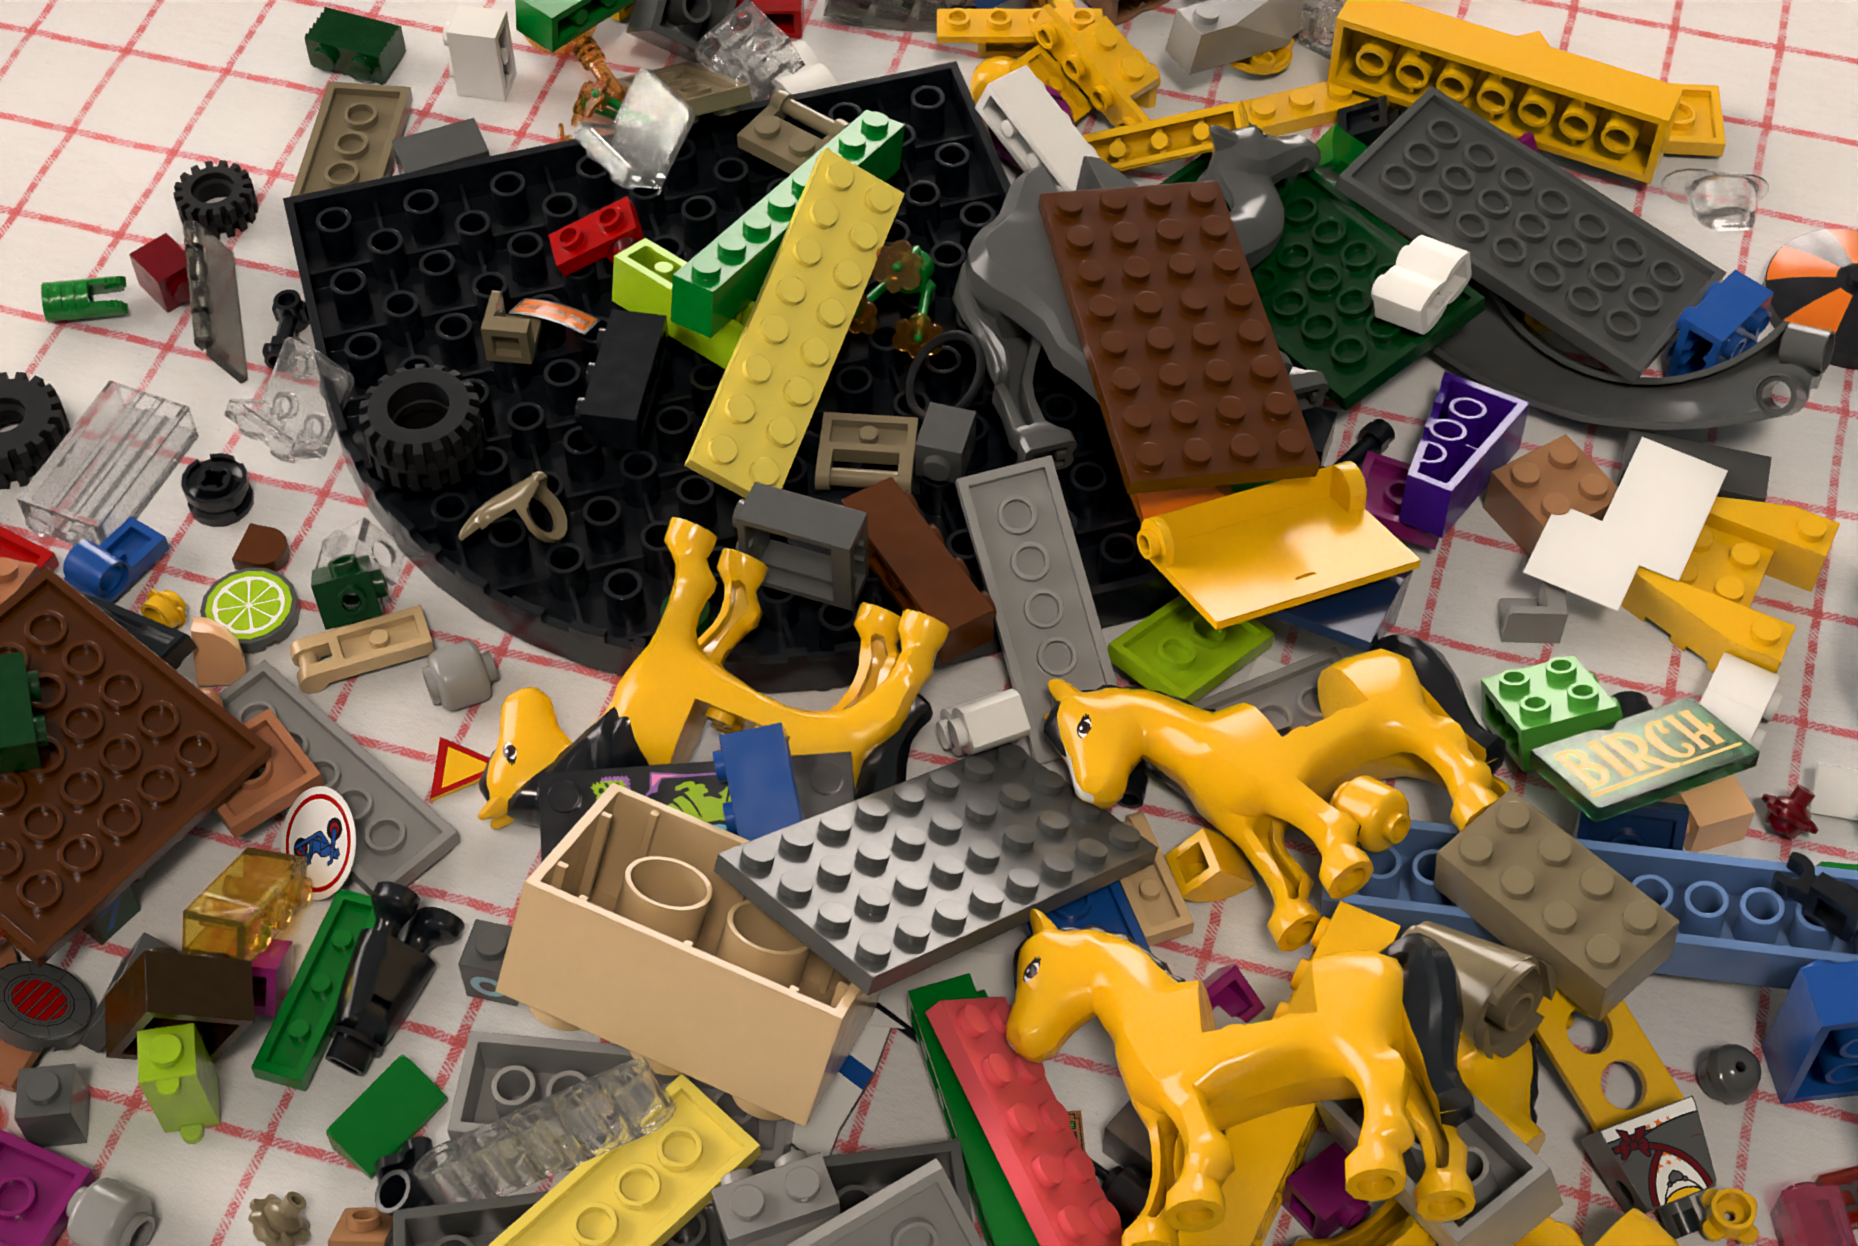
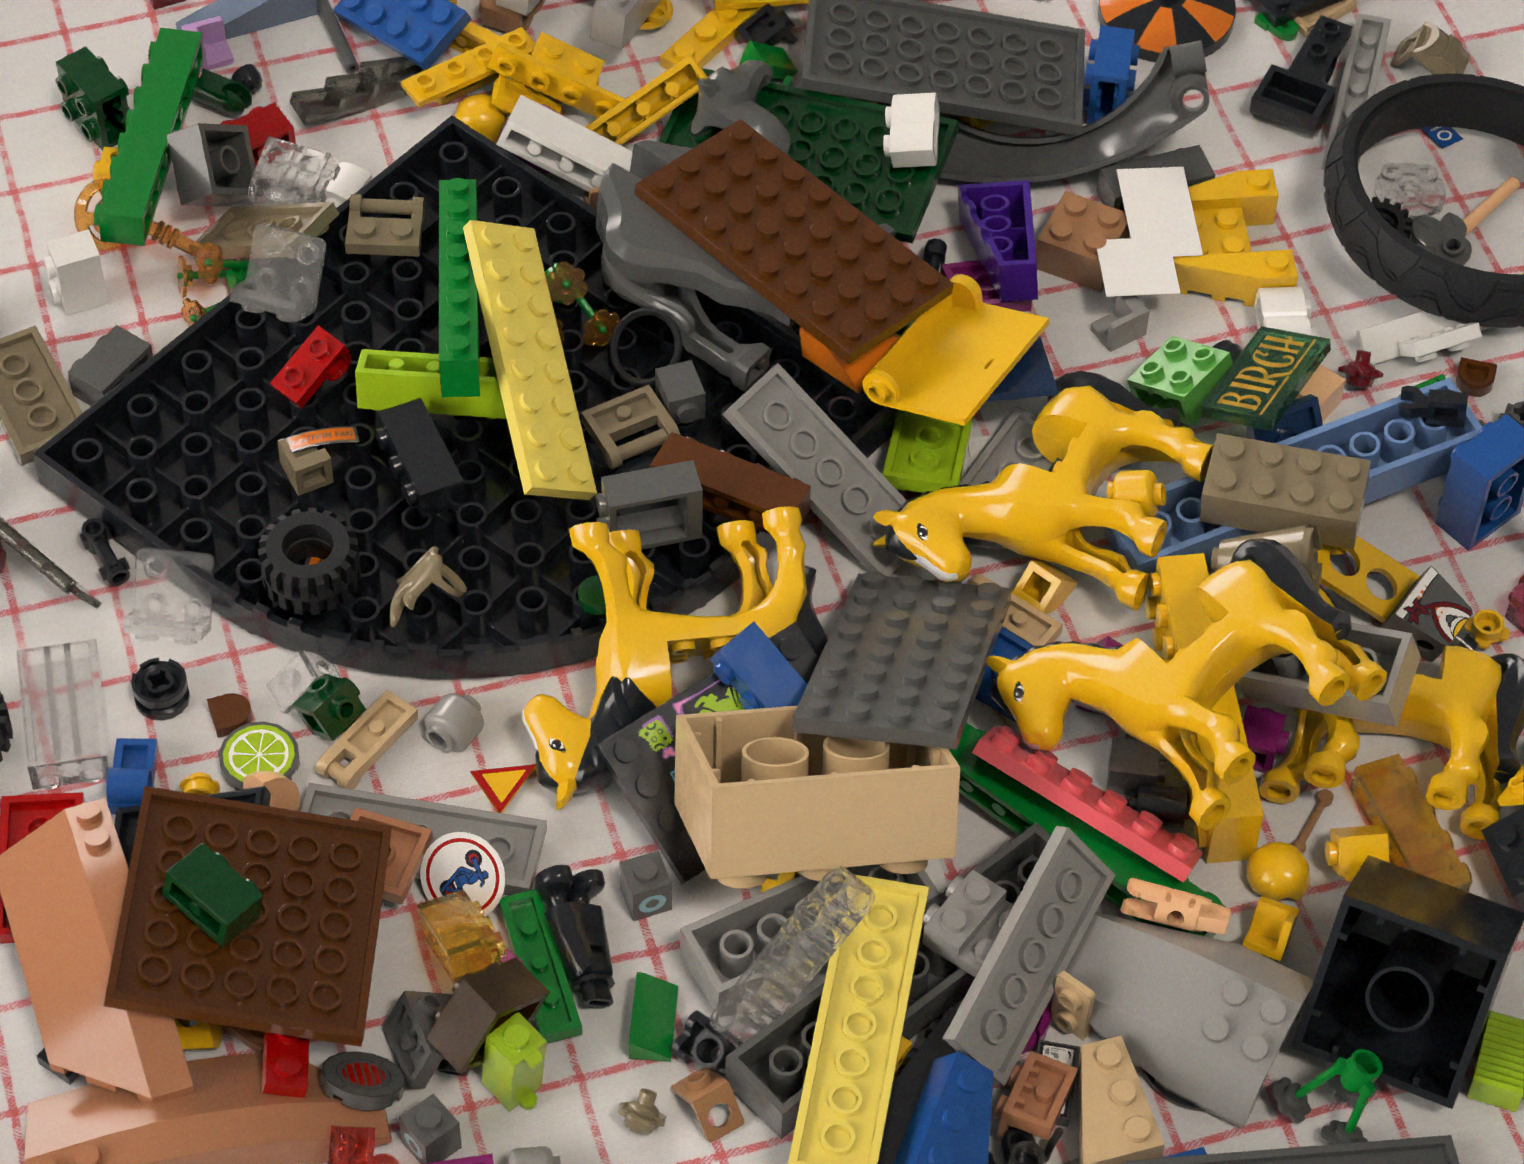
camera: 35 degrees left, 0 degrees up
white brick [936,689,1031,756] -> none
dark grey piece [1698,1044,1761,1105] -> none

